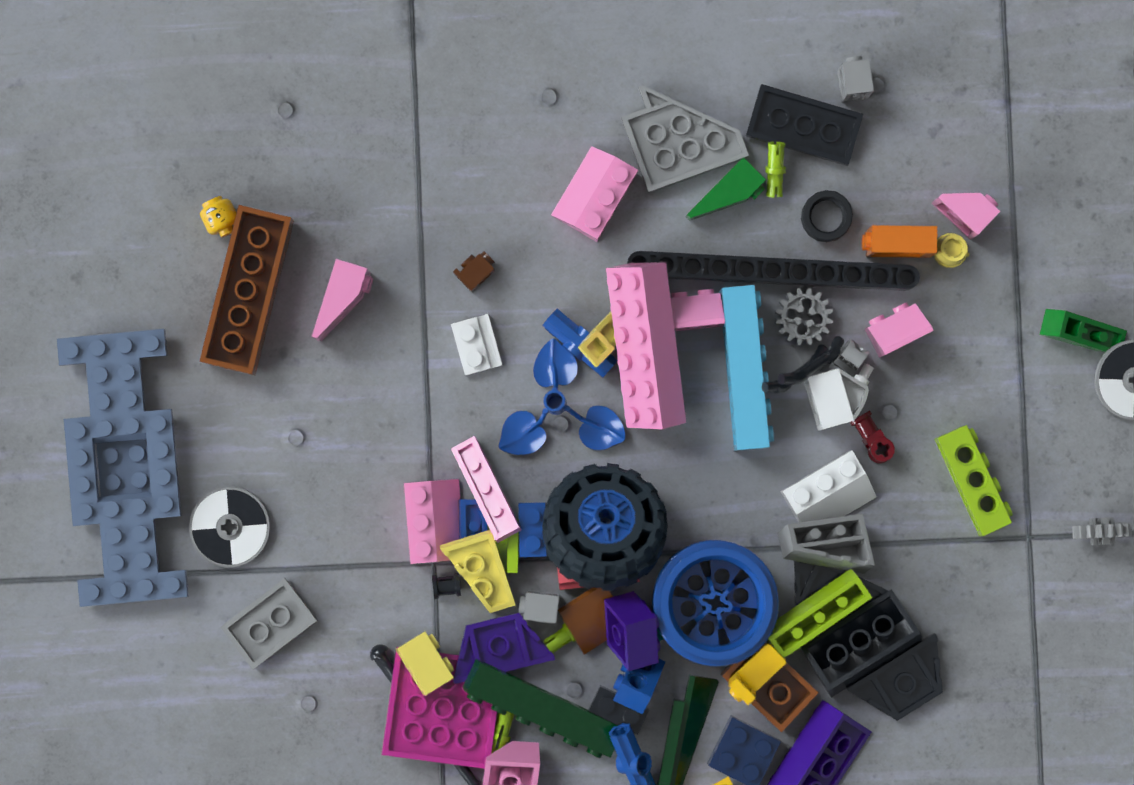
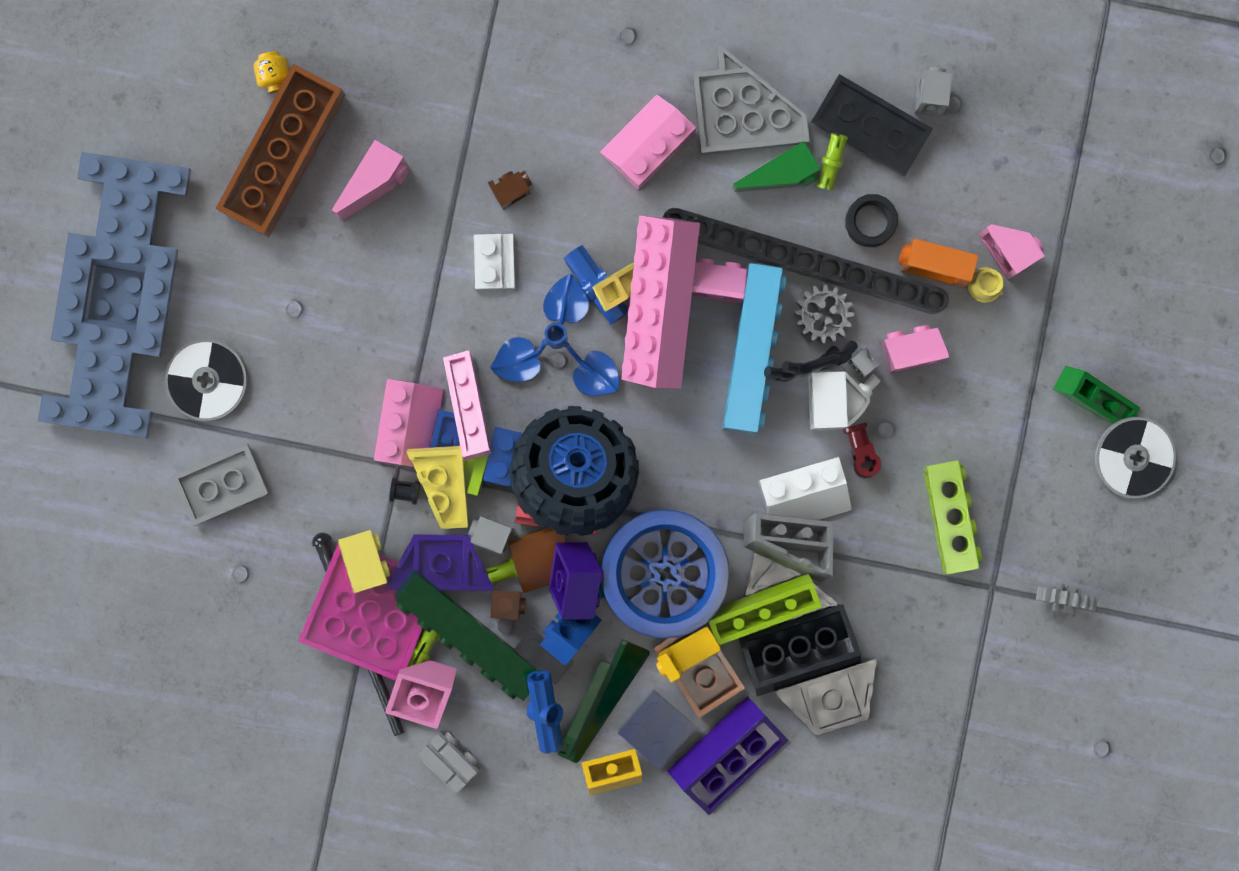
camera: 15 degrees right, 0 degrees up
none -> reddish brown brick [490,589,526,620]

